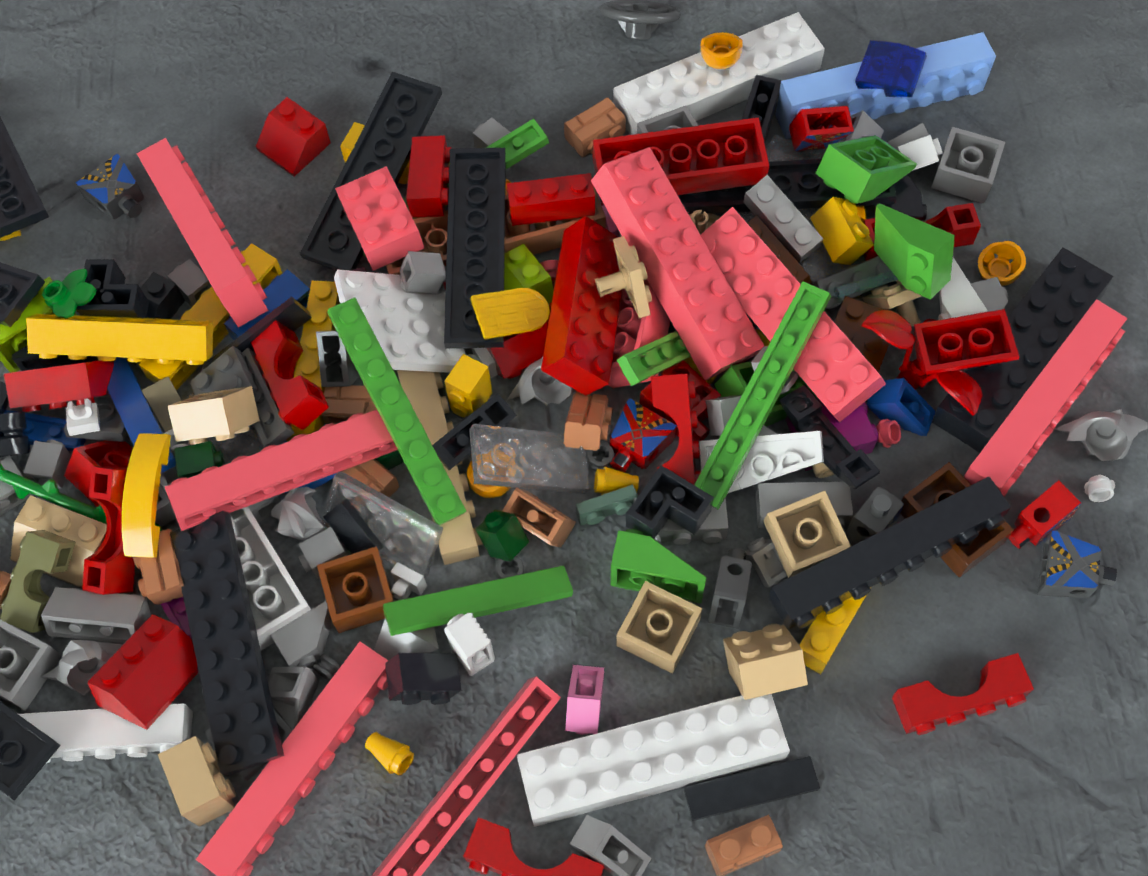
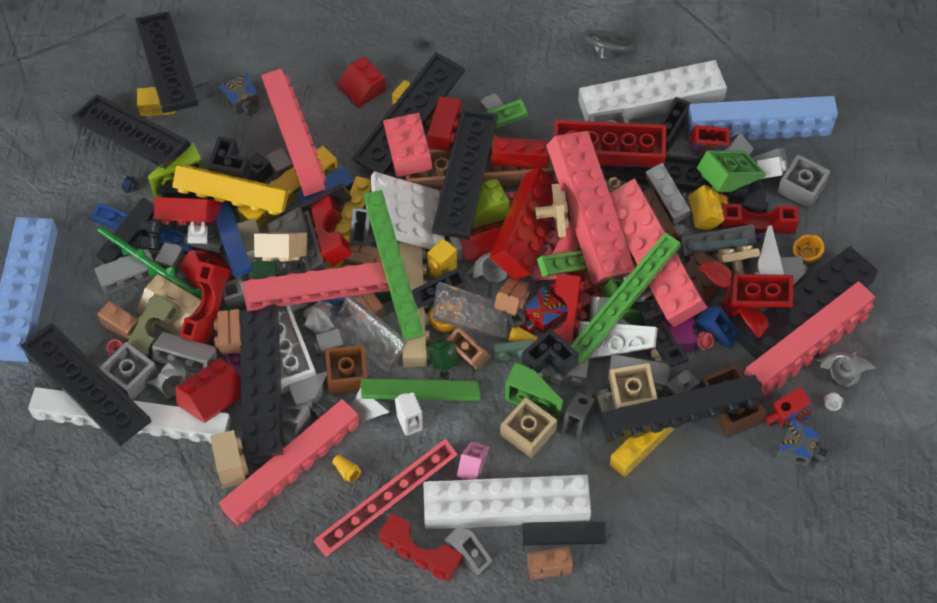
camera: 10 degrees right, 5 degrees down
green plate [42,269,97,318] -> none
yellow slope [122,433,171,558] -> none
black tile [323,498,384,554] -> none
black brick [385,653,462,705] -> none
white tile [391,562,427,600] -> none
light grey brick [399,251,446,294] -> none
yellow window [470,288,550,339] -> none
nougat brick [564,98,626,157] -> none
light orange helmet [700,32,742,69] -> none
tan brick [723,624,808,700] -> none
clear blue slope [855,40,927,97] -> none
bright green slope [874,203,955,300] -> none
red arch [892,653,1034,735] -> none

